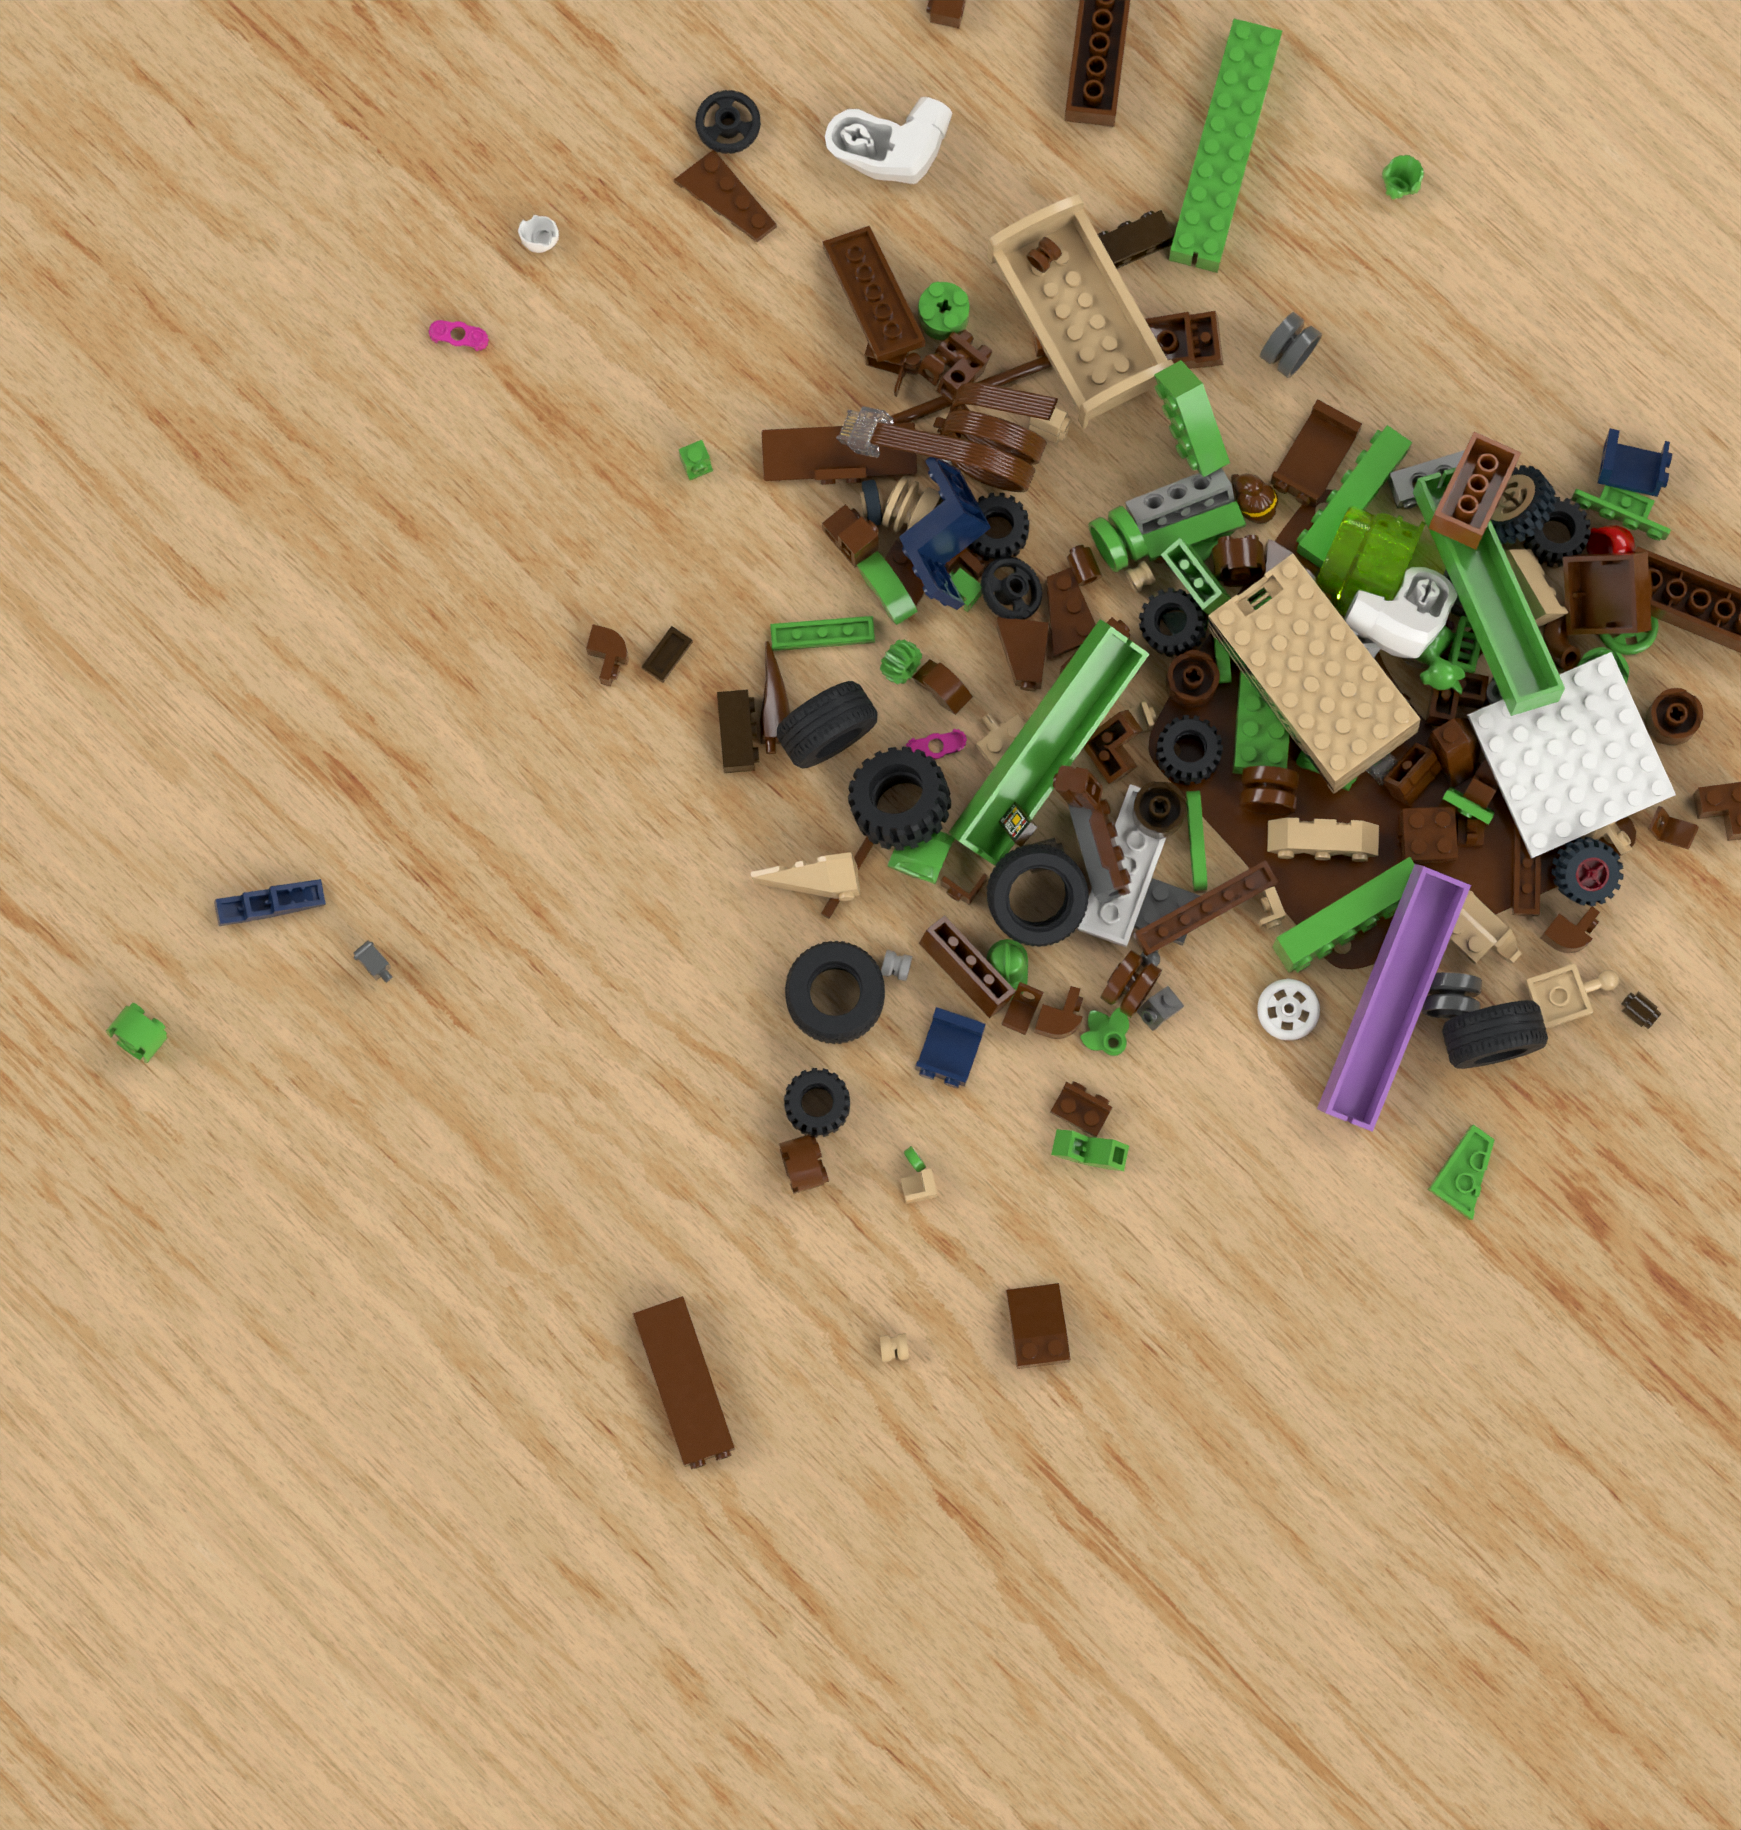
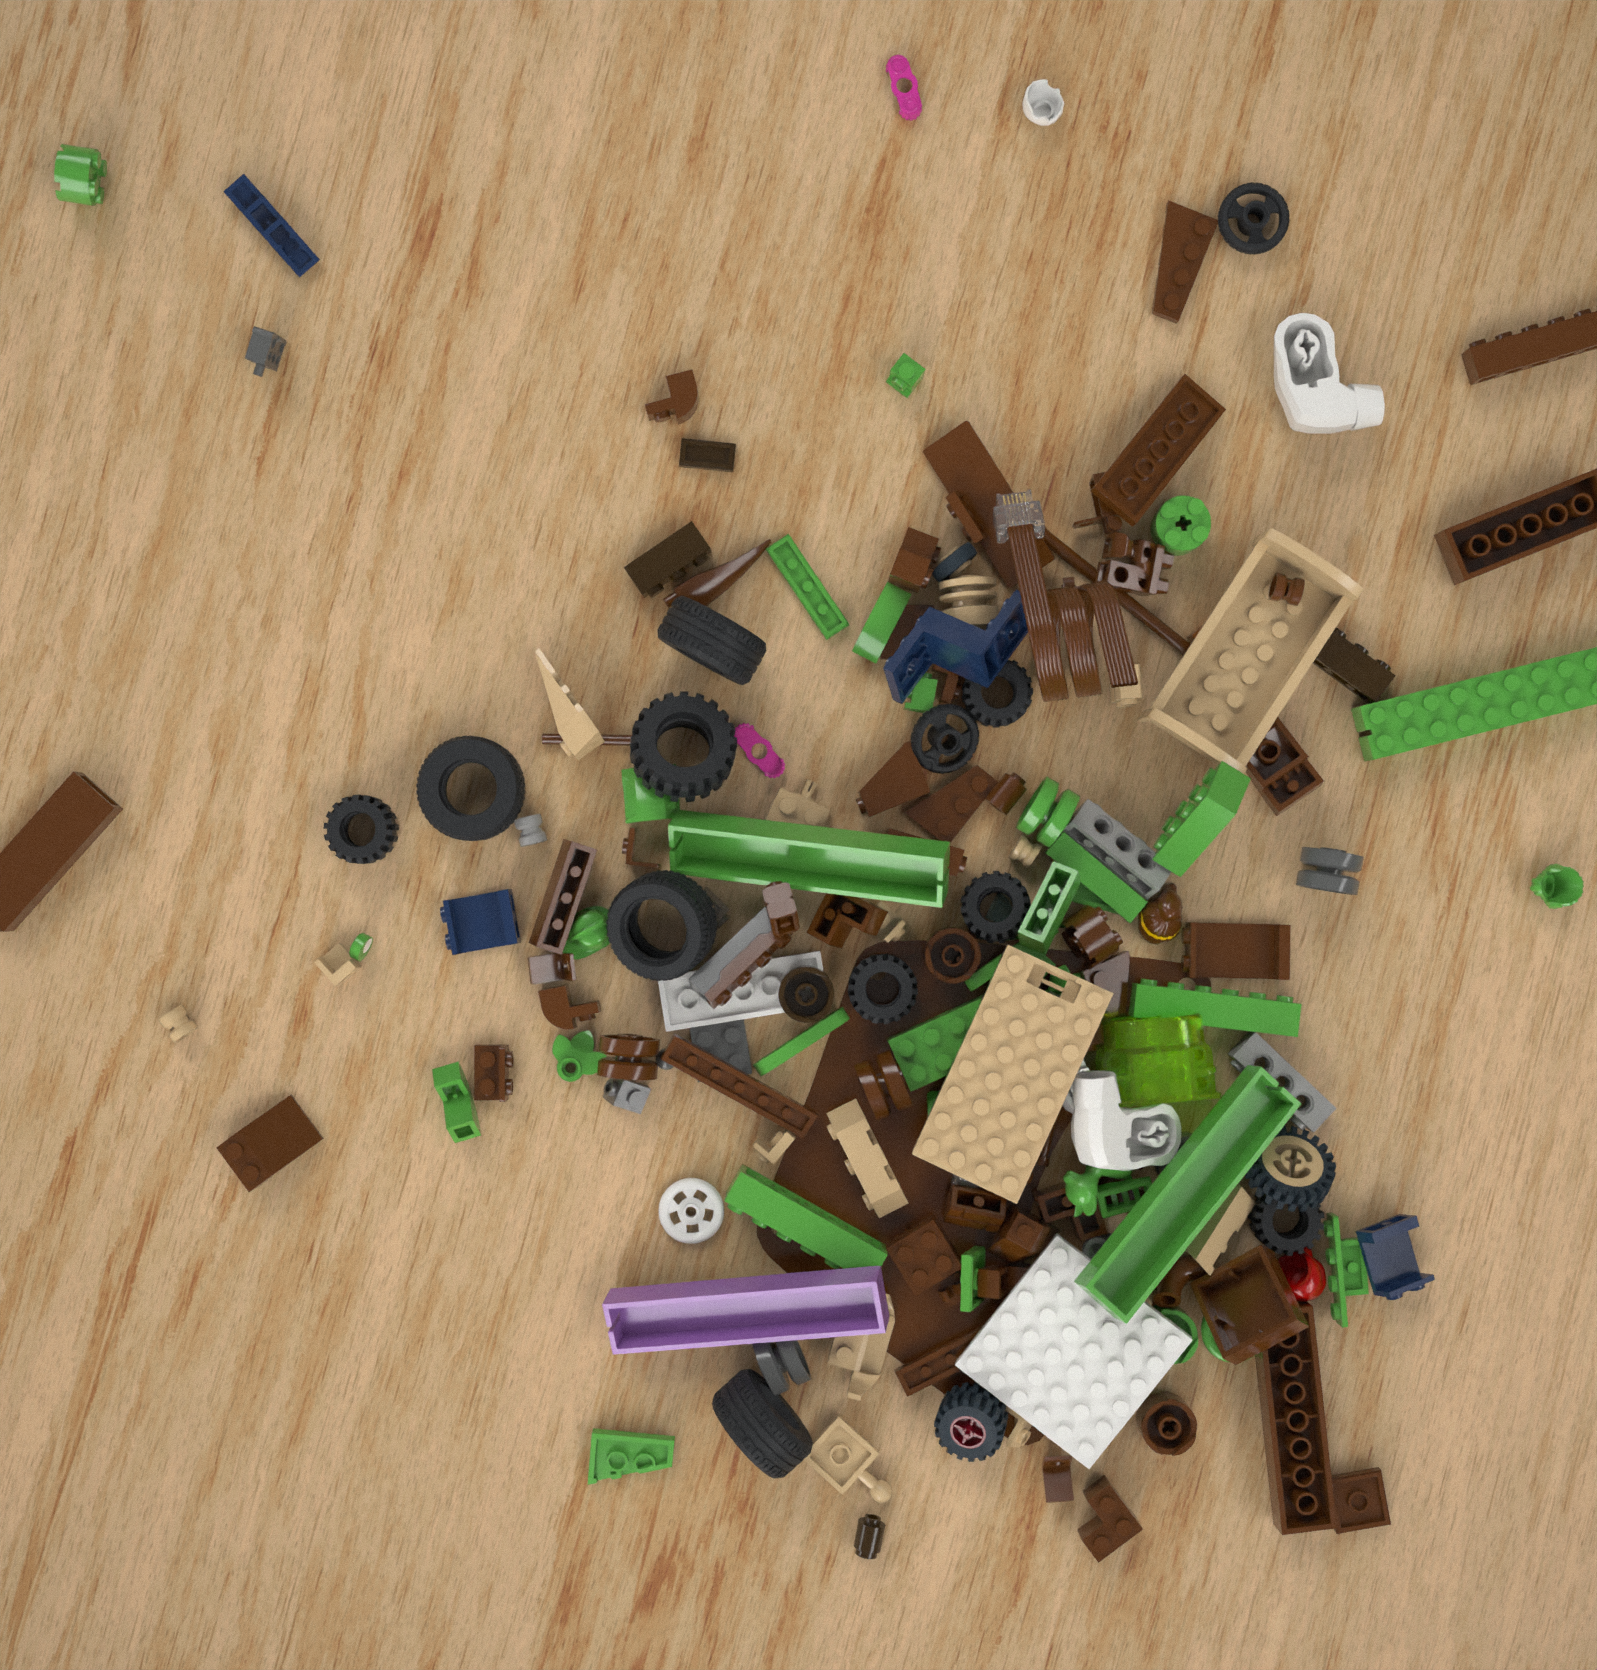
camera: 60 degrees right, 10 degrees up
reddish brown brick [779,1134,829,1194] -> none
bright green gear [880,639,922,684] -> none
reddish brown brick [912,659,973,715] -> none
tile [999,802,1037,847] -> none
dark orange brick [1429,432,1521,550] -> none
reddish brown brick [1540,906,1600,953] -> none

